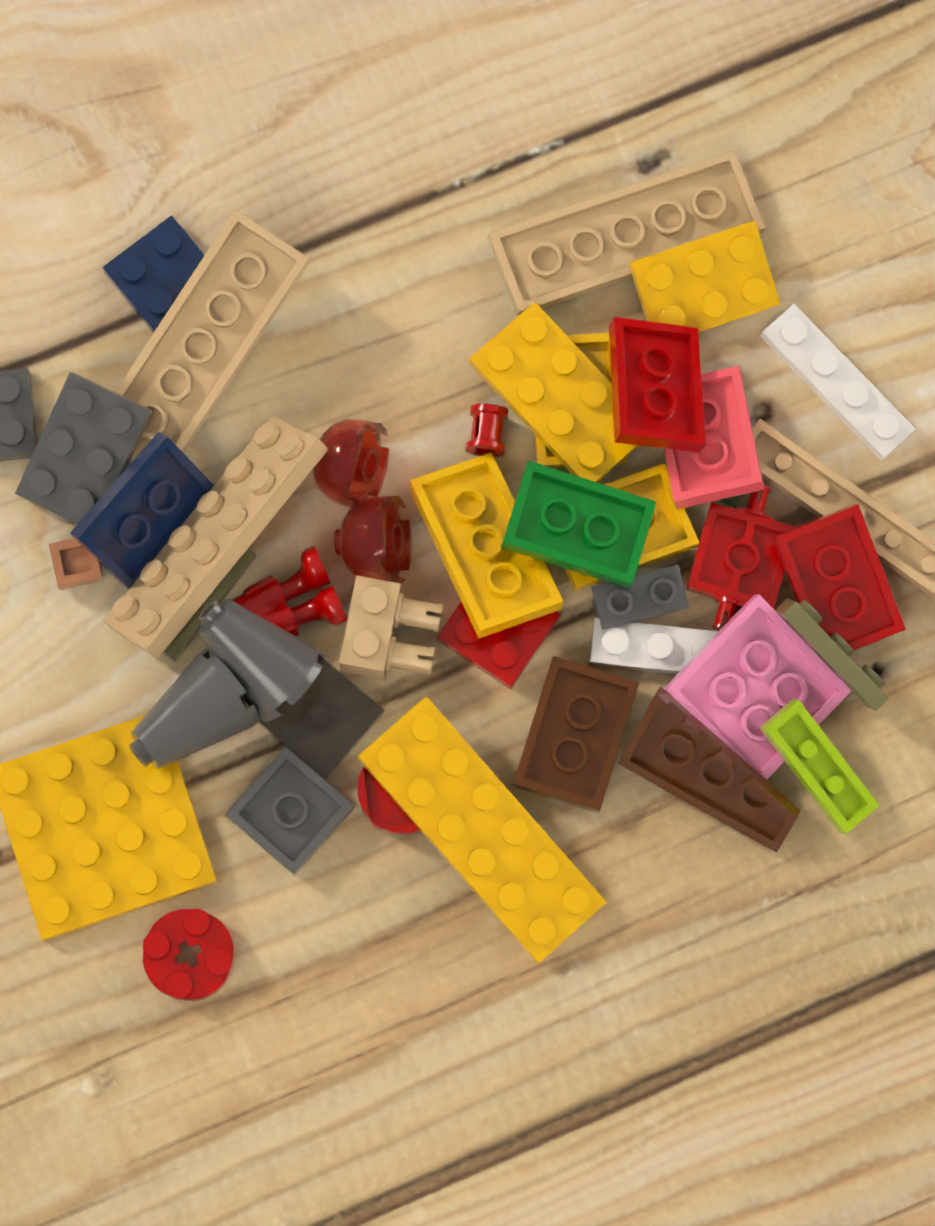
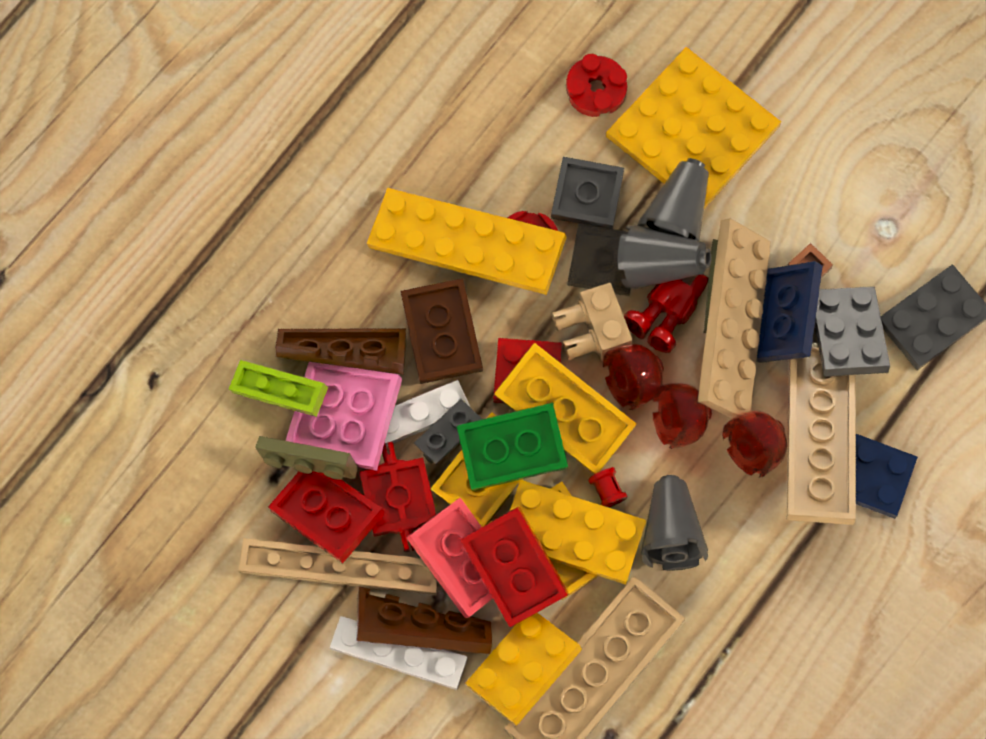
camera: 155 degrees right, 5 degrees down
none -> reddish brown wing [356,586,492,654]
none -> dark grey cone [641,475,708,571]
none -> clear red cylinder [722,411,788,477]

